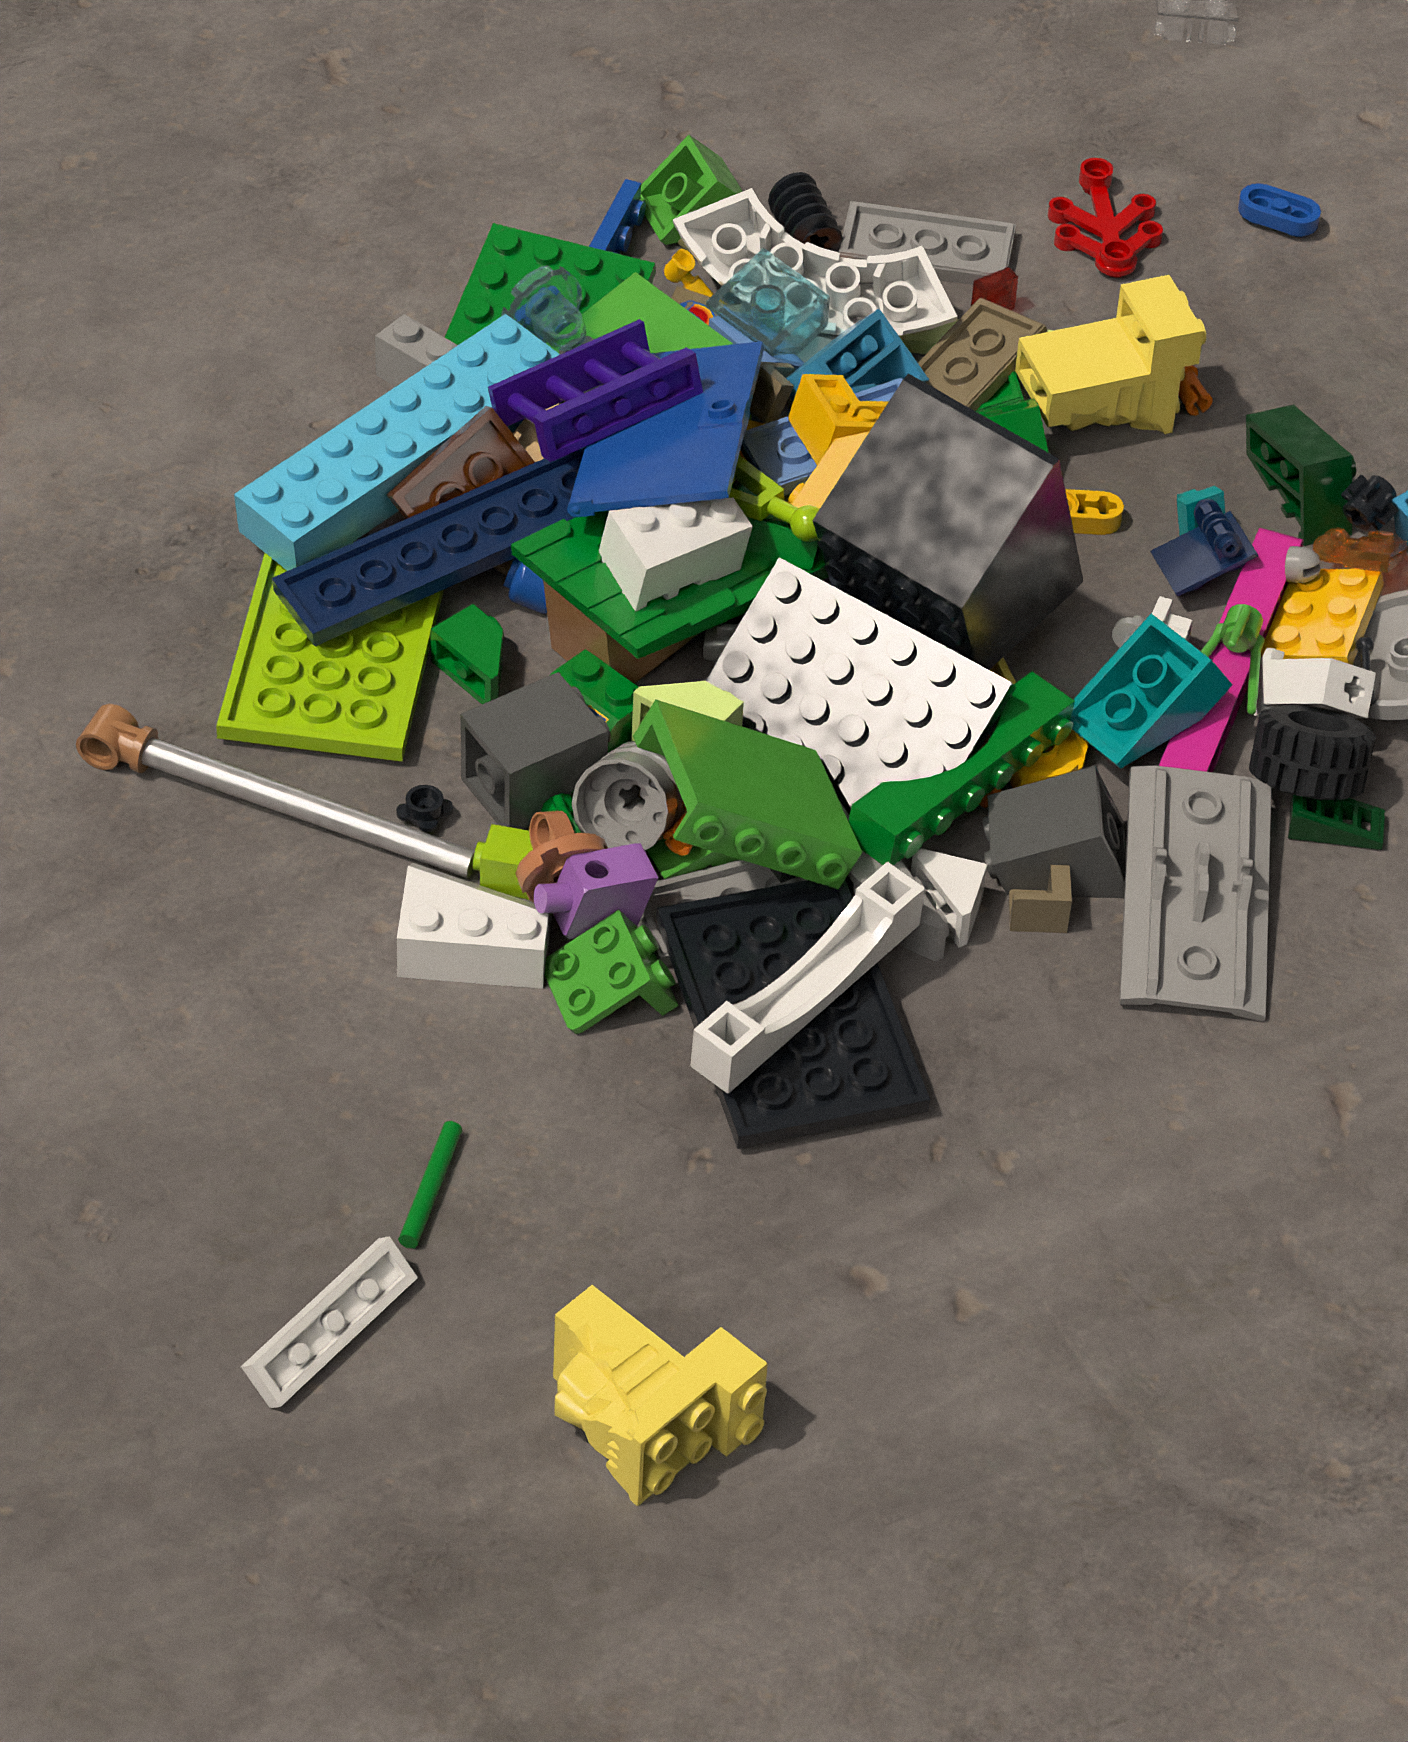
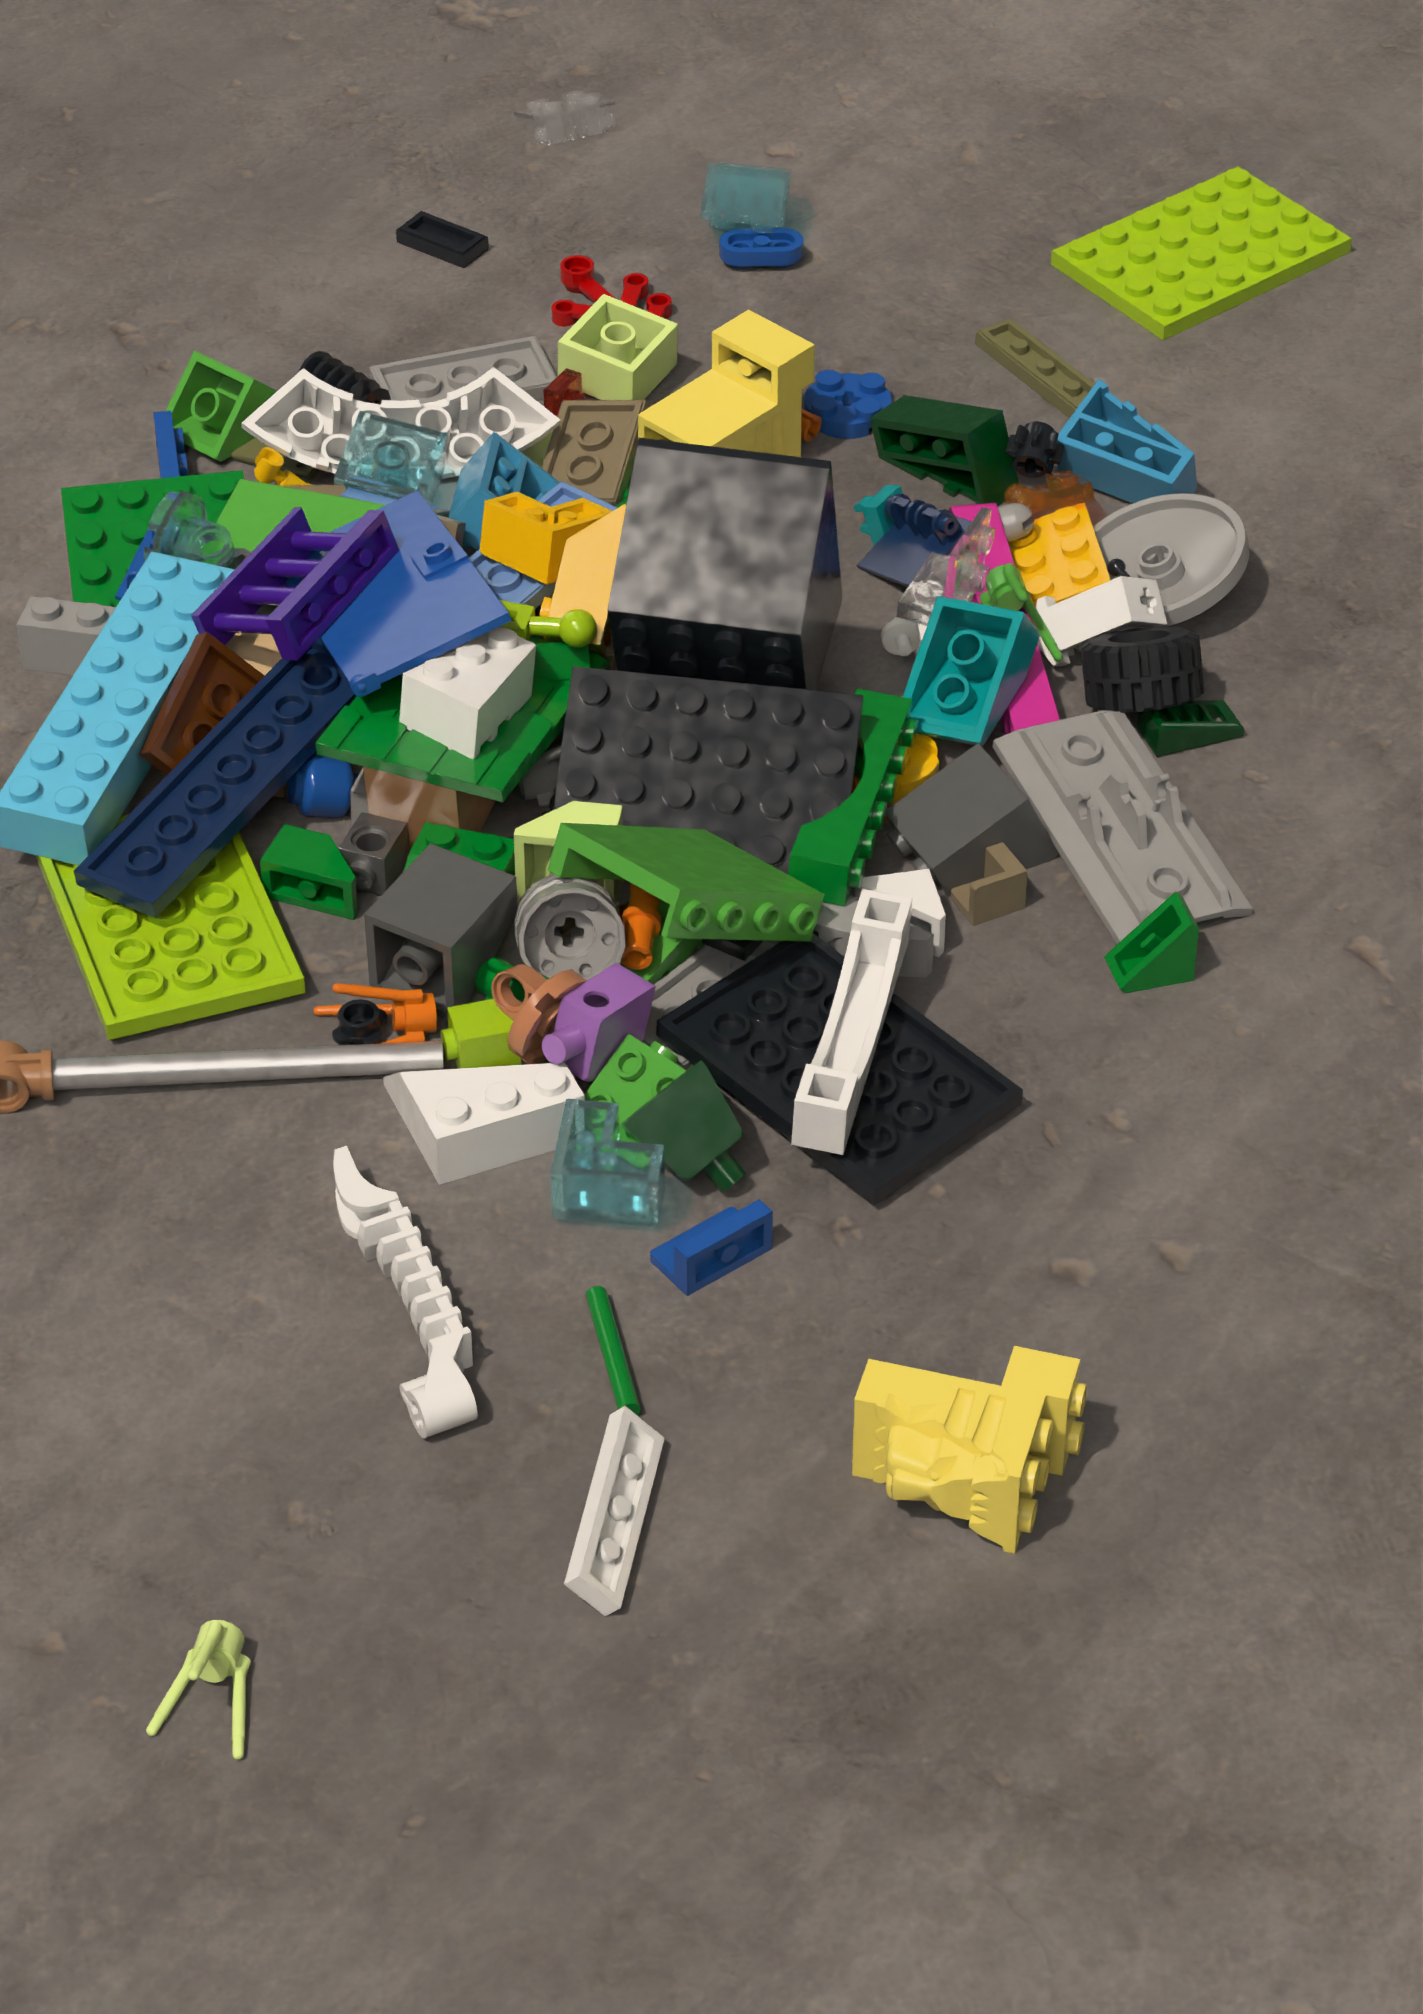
camera: 25 degrees left, 5 degrees down
none -> orange plant [313,983,437,1044]
none -> white piece [333,1146,478,1438]
none -> flat silver brick [338,812,409,895]
none -> black tile [396,211,489,268]
none -> clear light blue brick [551,1099,665,1228]
none -> yellowish green brick [558,294,678,400]
none -> dark green torso [620,1060,746,1193]
none -> blue panel [650,1199,773,1296]
none -> clear light blue slope [700,161,792,233]
none -> blue plate [804,370,892,439]
none -> clear bracket [896,507,995,626]
none -> green slope [1104,891,1199,993]

